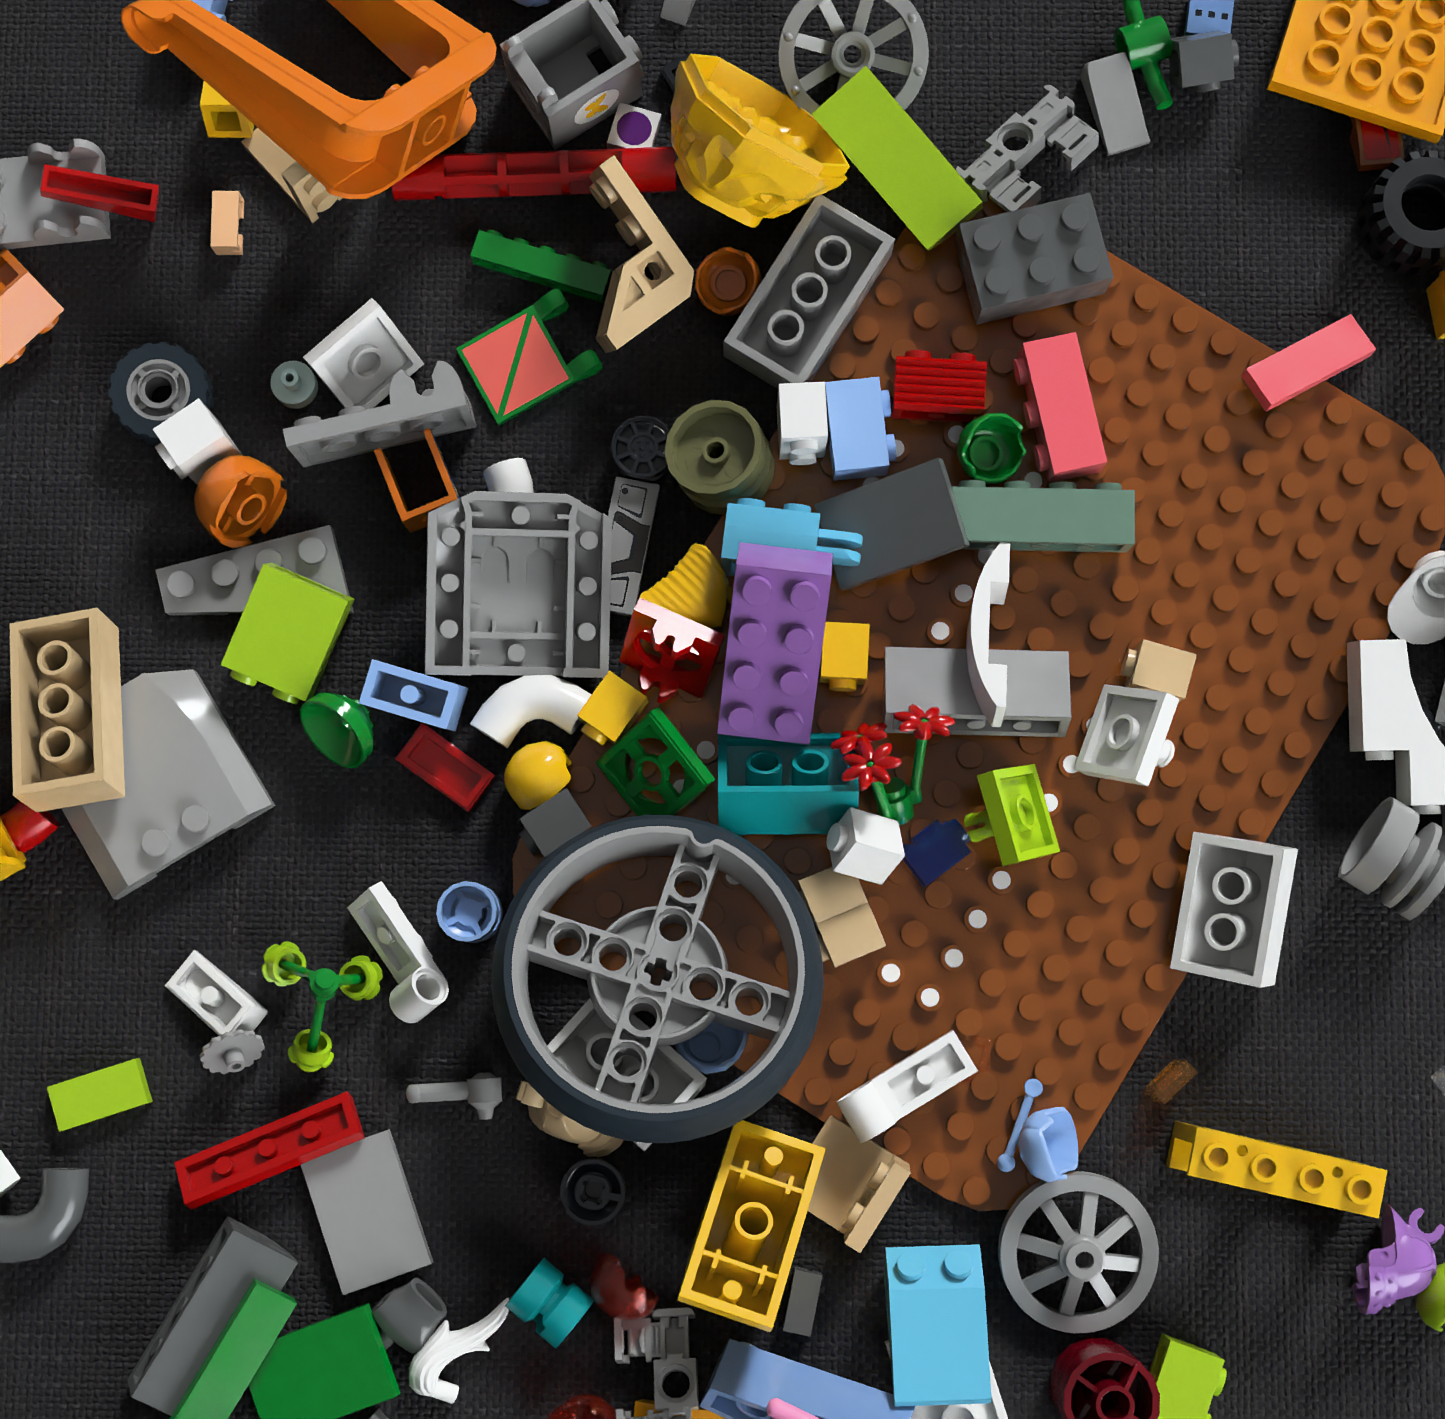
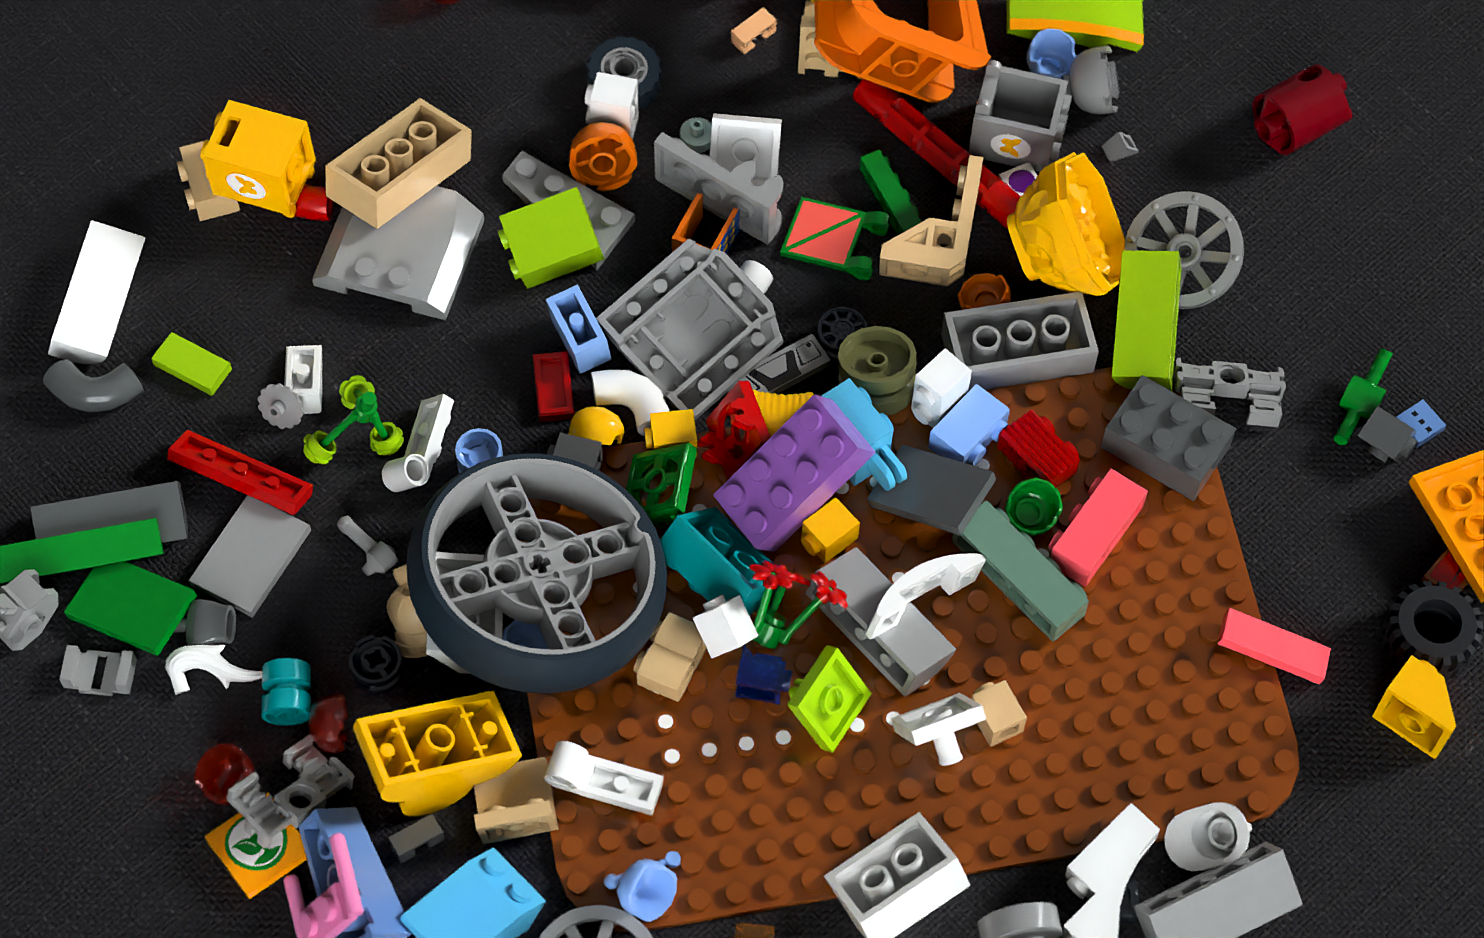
camera: 45 degrees right, 20 degrees down
green piece [300,693,373,768] -> none
light grey slope [1080,52,1150,156] -> none

